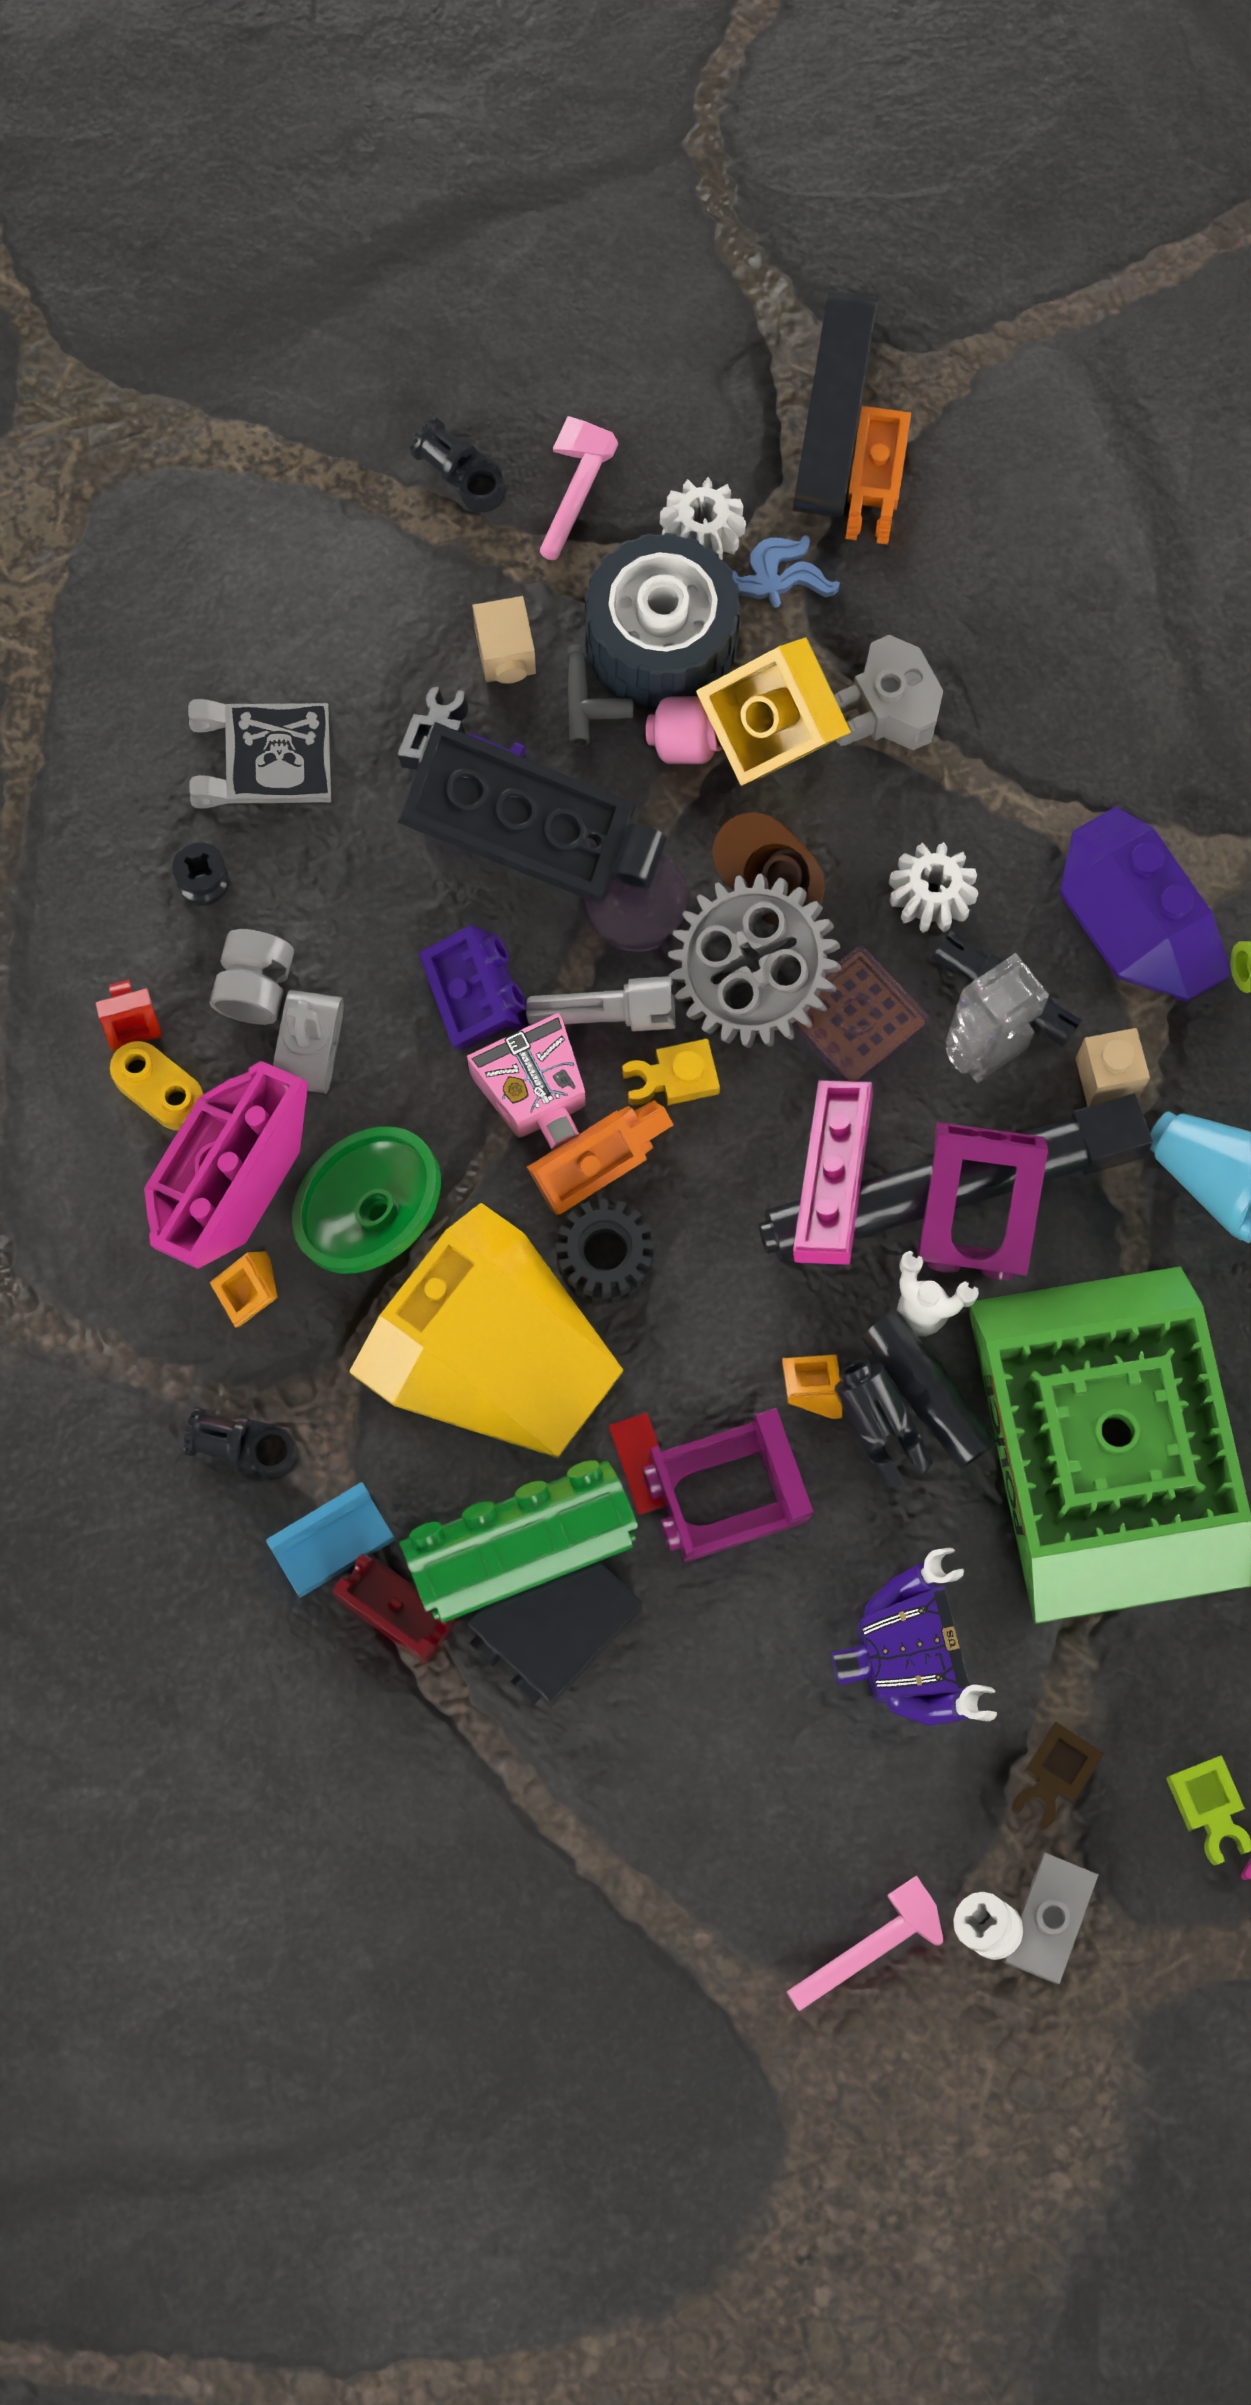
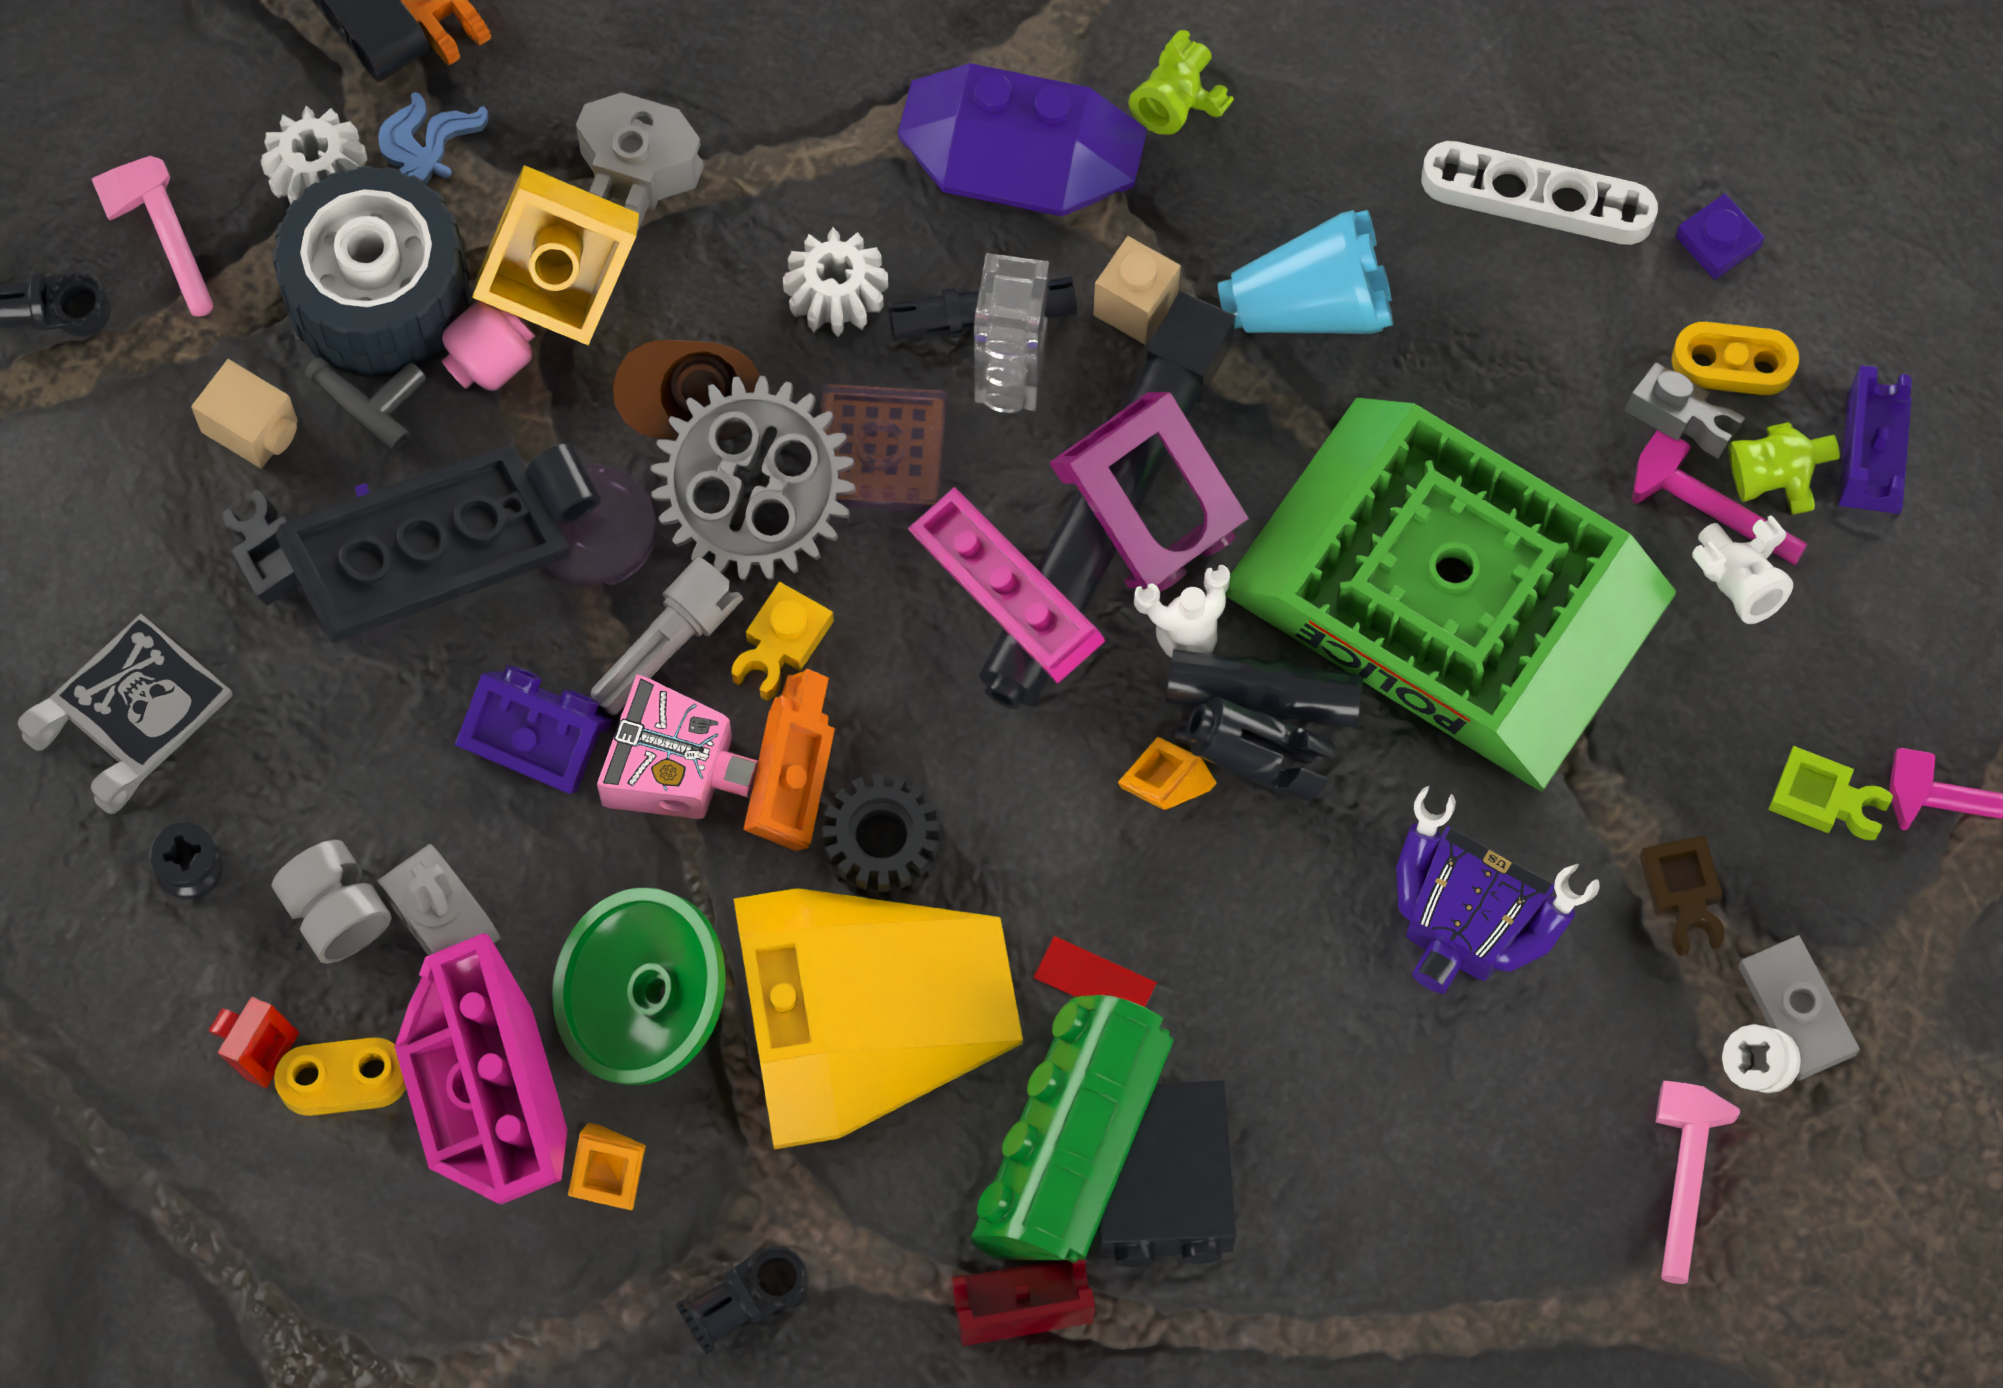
camera: 45 degrees left, 5 degrees down
dark azure panel [266,1482,395,1598] -> none
magenta panel [642,1408,813,1563] -> none

